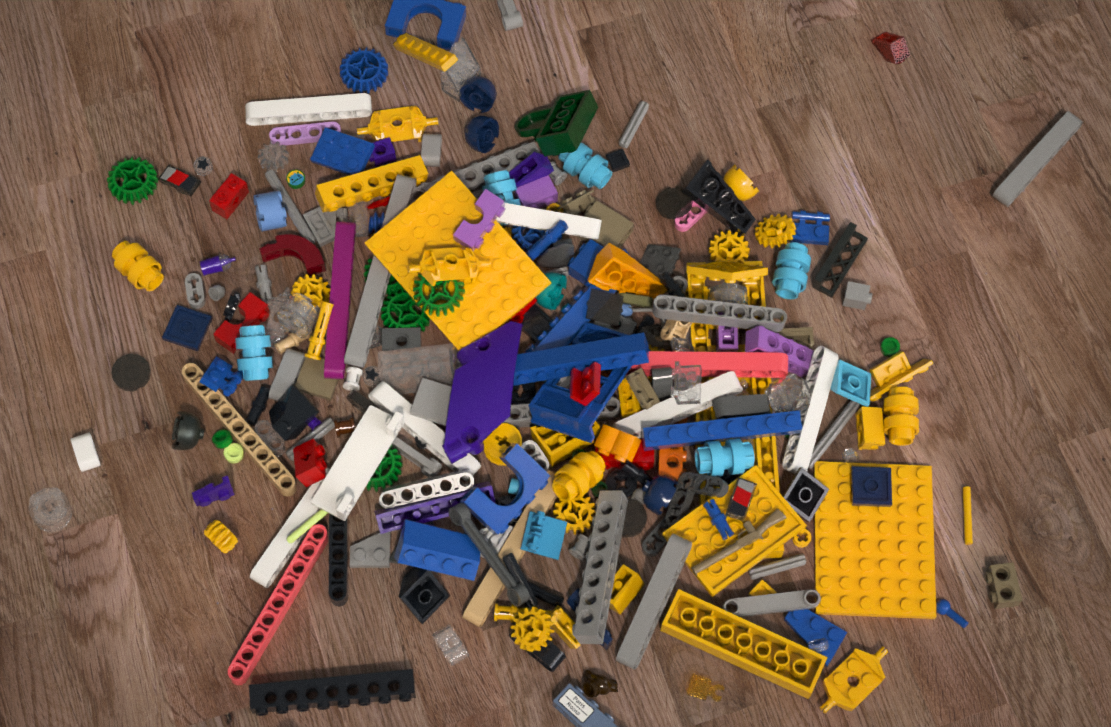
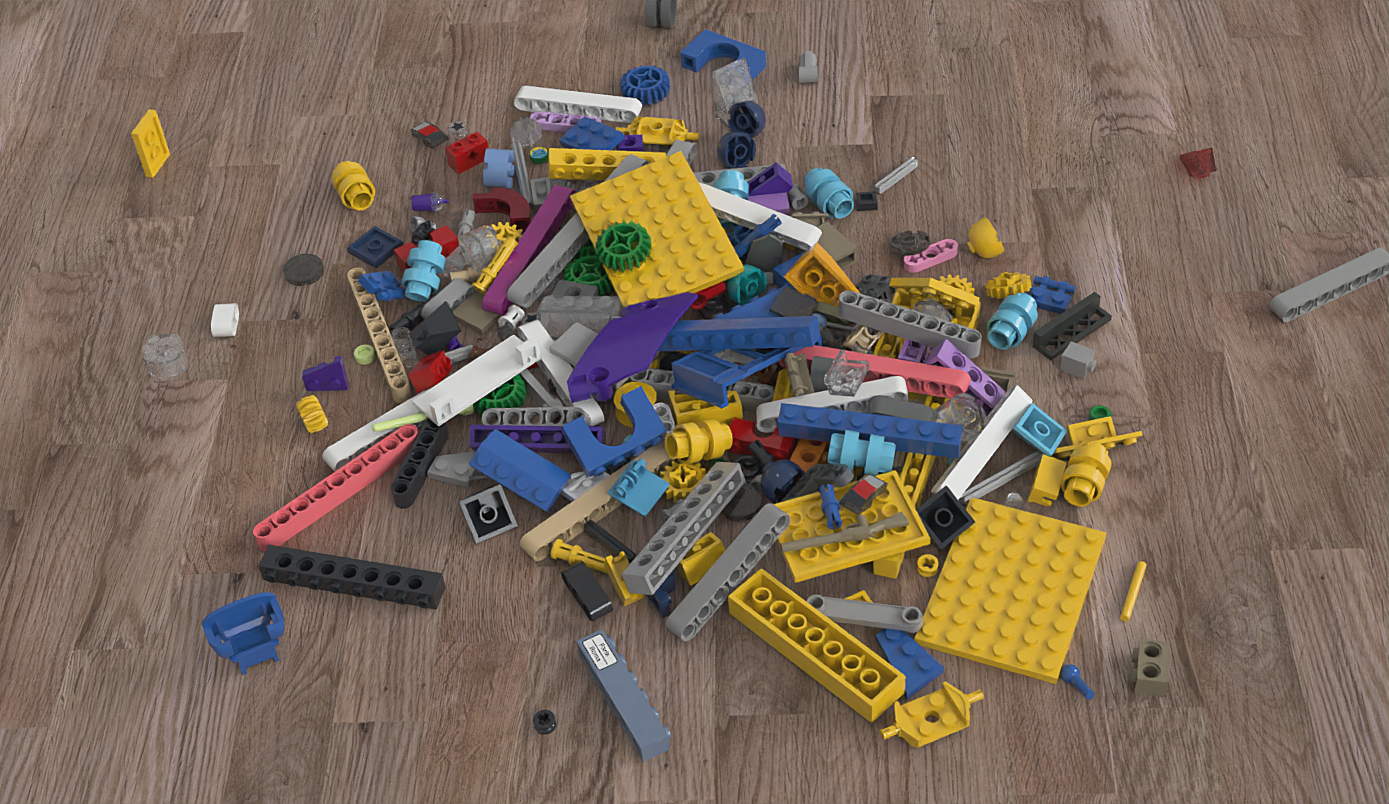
camera: 25 degrees right, 20 degrees down
green gear [107,156,158,205] -> none
pearl dark grey cylinder [172,411,204,450] -> none
light grey beam [185,273,206,309] -> none
green tile [212,430,233,449] -> none
yellow plate [393,33,458,72] -> none
yellow plate [407,247,491,286] -> none
clear beam [432,624,469,666] -> none
dark grey piece [449,503,530,607] -> none
medium lavender arch [453,189,506,251] -> none
black axle [502,553,538,609] -> none
yellow gear [511,607,555,652] -> none
dark green brick [514,90,599,157] -> none
red bracket [570,362,601,406] -> none
dark brown animal [583,669,618,697] -> none
light orange brick [594,424,641,463] -> none
black wedge [682,159,756,237] -> none
clear yellow plate [686,674,725,702] -> none
light grey axle [749,554,806,580] -> none
clear tile [808,638,829,652] -> none
dark blue tile [851,466,892,507] -> none

